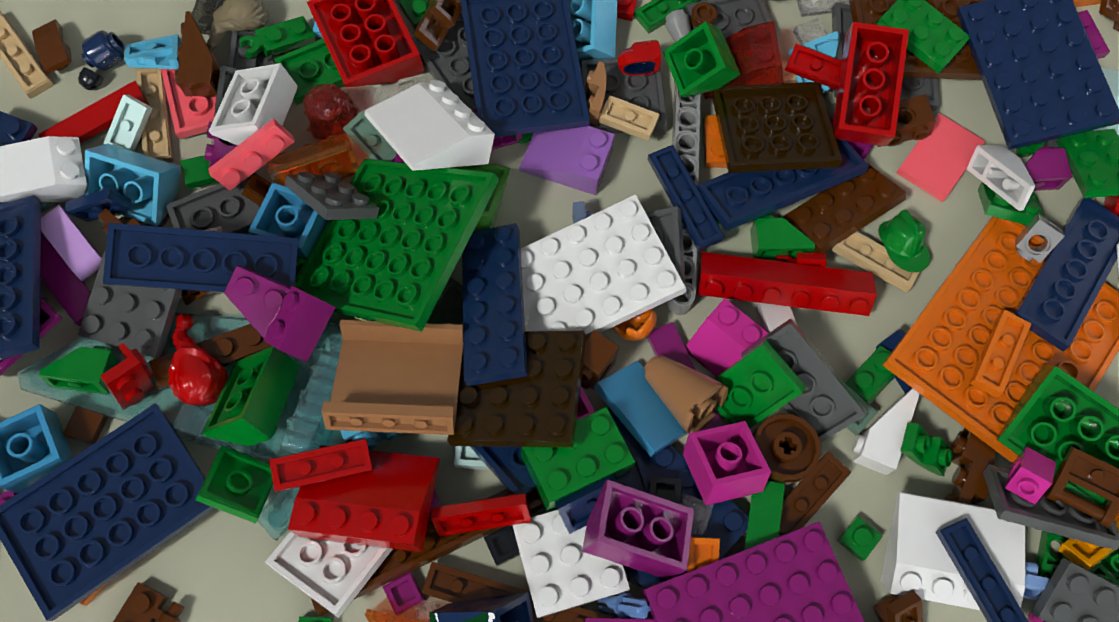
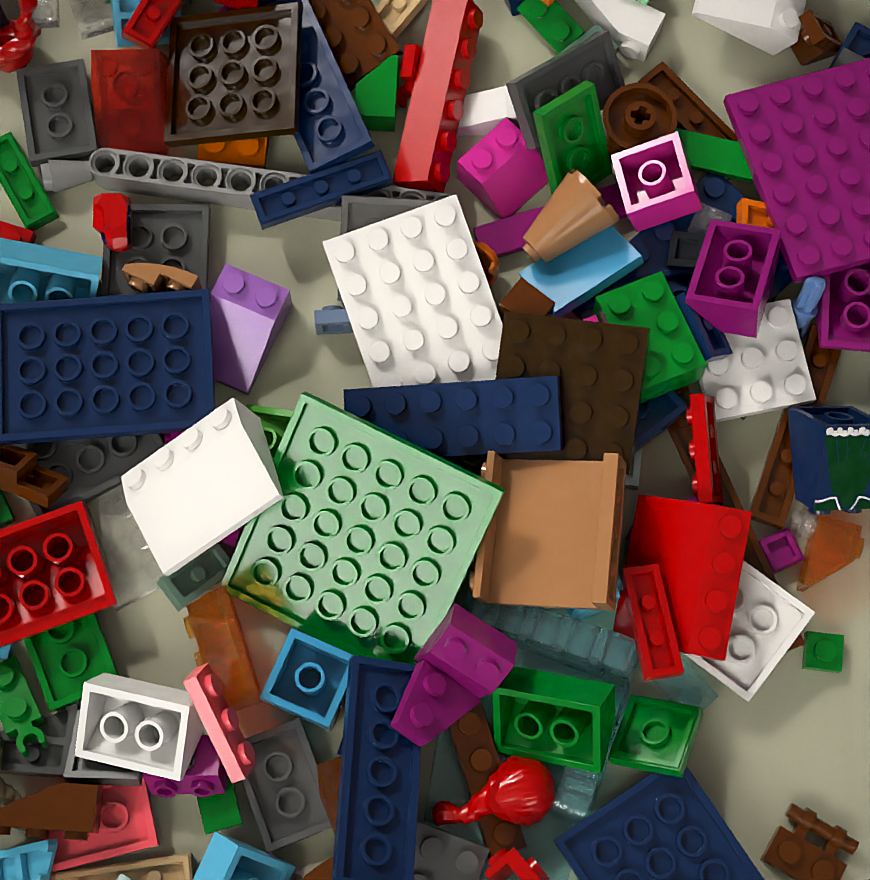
camera: 85 degrees left, 5 degrees up
reddish brown tile [242,173,272,206] -> none
dark grey plate [285,172,379,220] -> none
clear red helmet [302,84,358,142] -> none
black tile [483,525,520,567] -> none
tan plate [599,95,660,141] -> none
green slope [663,21,741,97] -> none
reddish brown tile [690,2,718,27] -> none
green plate [837,516,883,561] -> none

